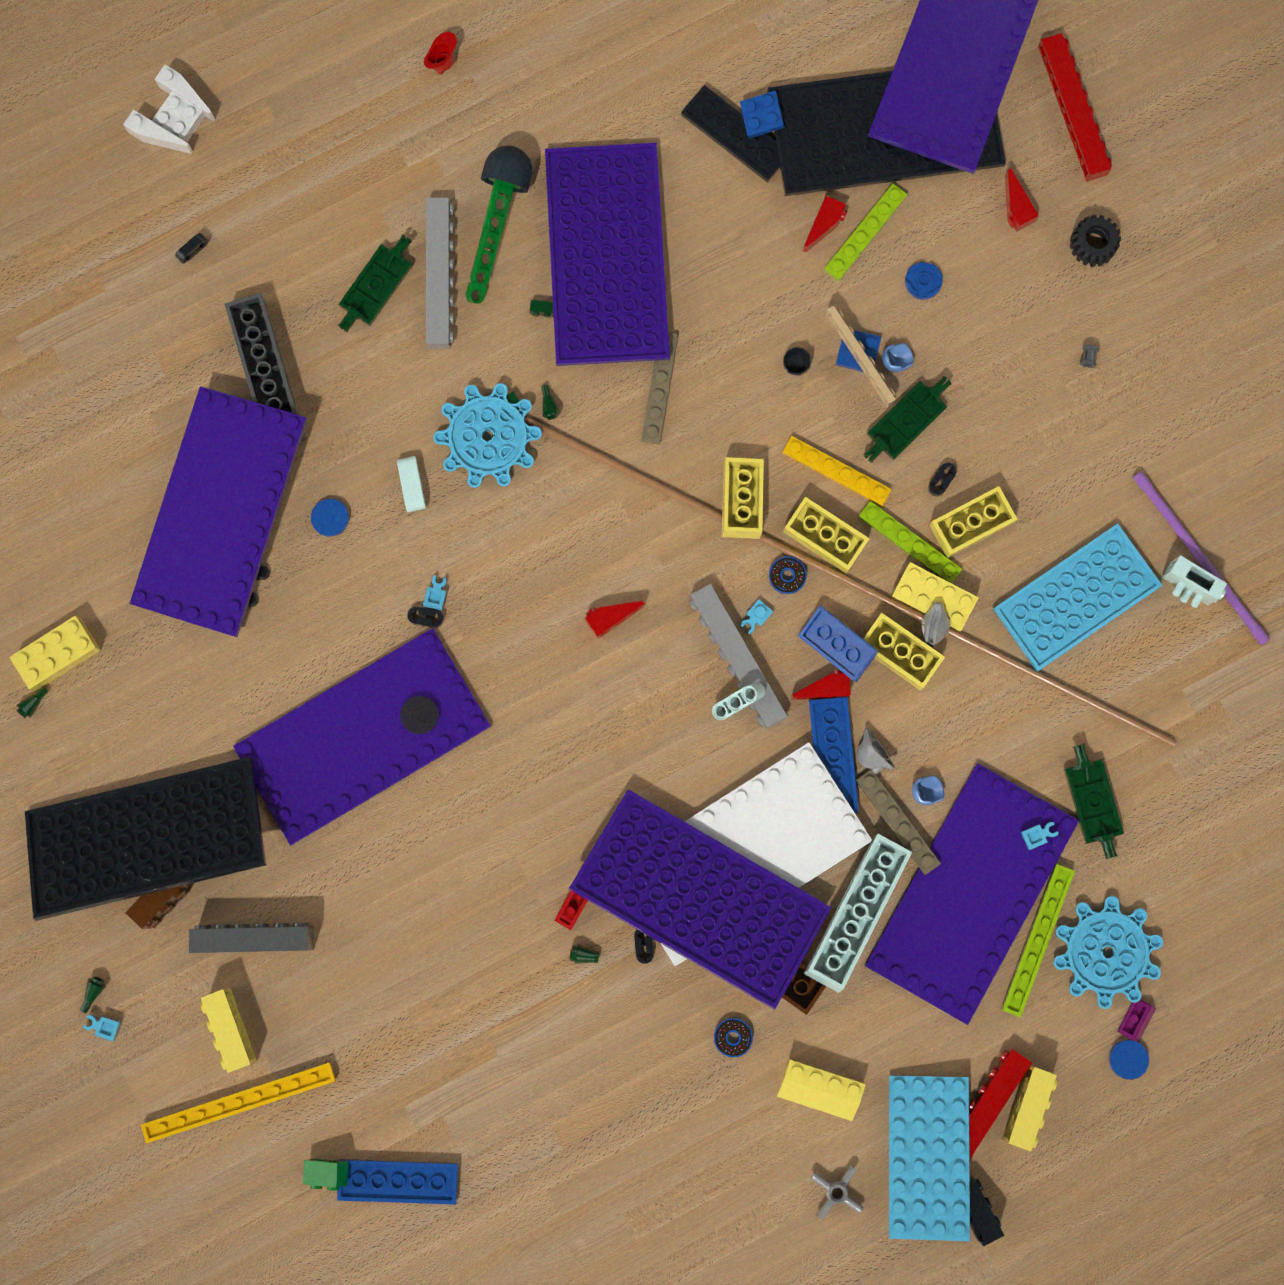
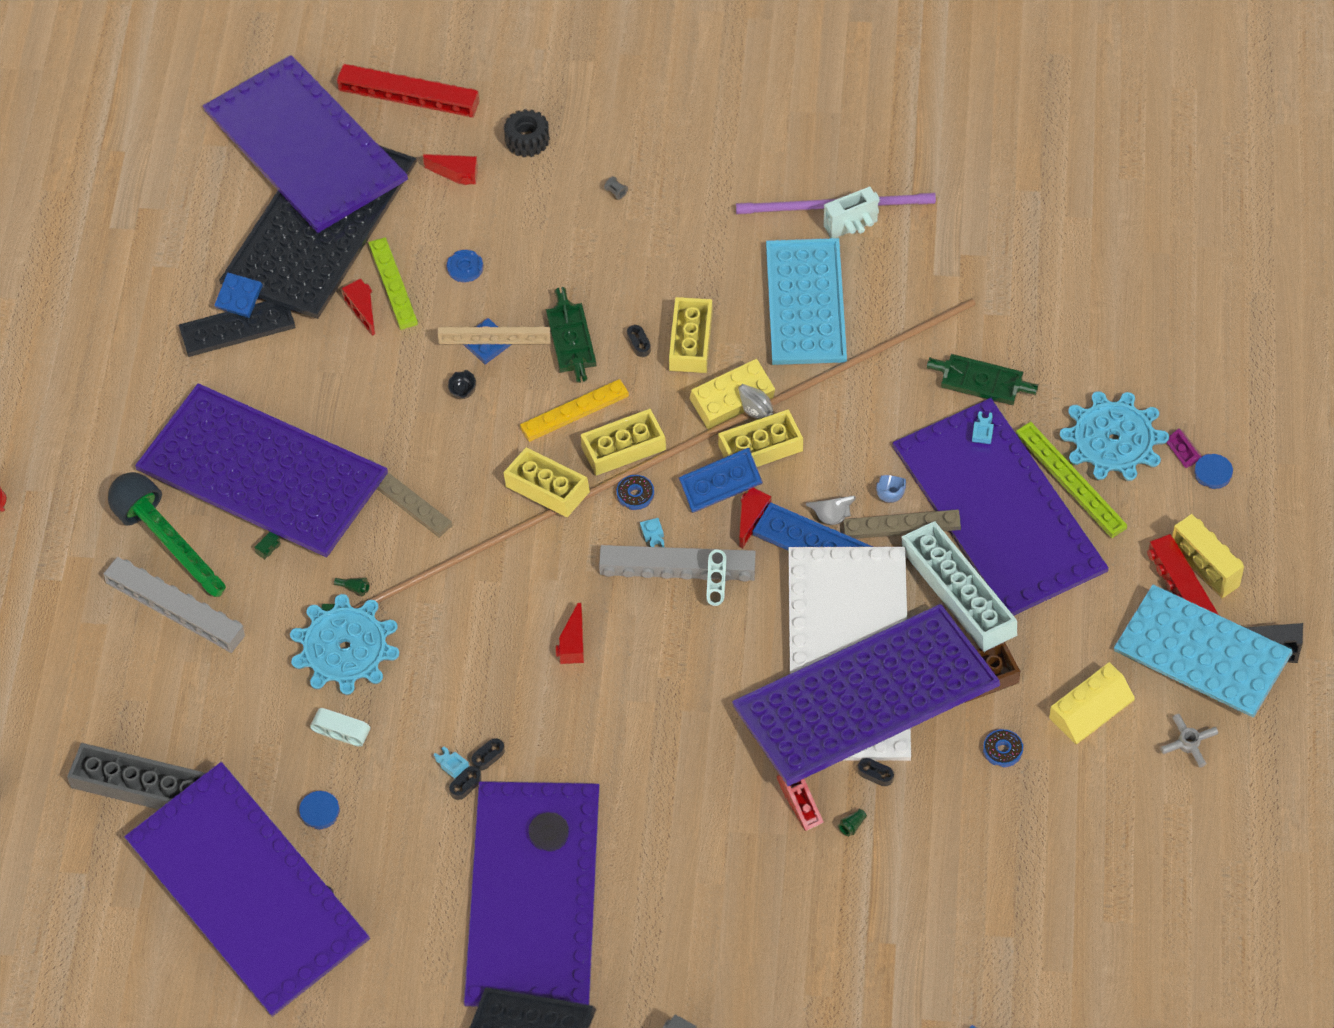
camera: 55 degrees left, 25 degrees down
dark green plate [338,234,413,333] -> none
lime plate [859,501,962,583] -> none
medium blue hair [882,343,914,373] -> none
none -> black beam [472,738,505,771]

